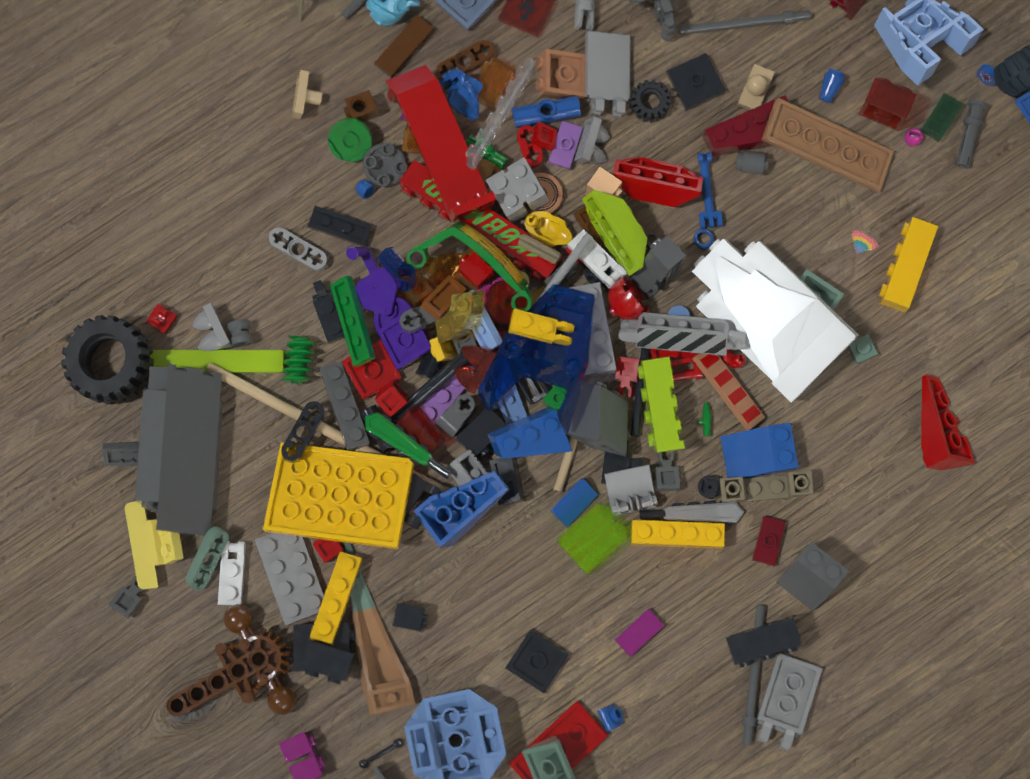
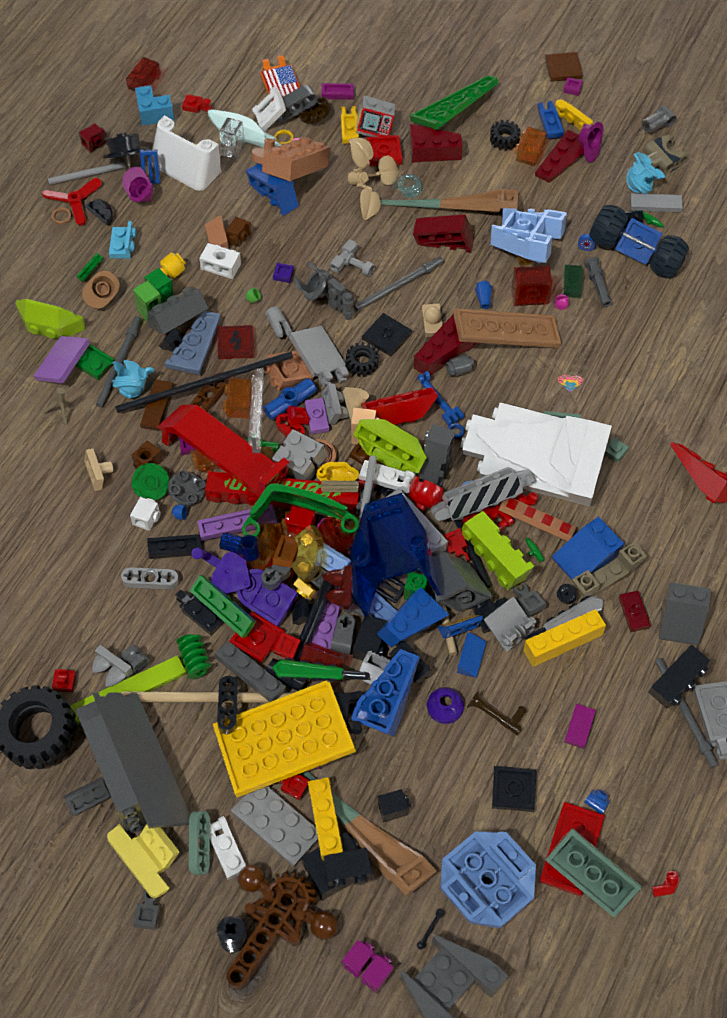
camera: 30 degrees left, 20 degrees down
blue piece [439,68,483,121] -> none
yellow hinge [509,308,575,346] -> none
clear neon green brick [556,503,629,575] -> none
yellow brick [879,217,938,313] -> none
none -> black piece [115,351,293,413]
none -> white brick [130,497,161,531]
none -> medium lavender plate [197,504,277,541]
none -> black piece [217,916,248,953]
none -> tan tile [343,387,369,421]
none -> dark purple piece [427,687,464,724]
none -> blue slope [438,615,483,639]
none -> dark brown piece [467,690,527,735]

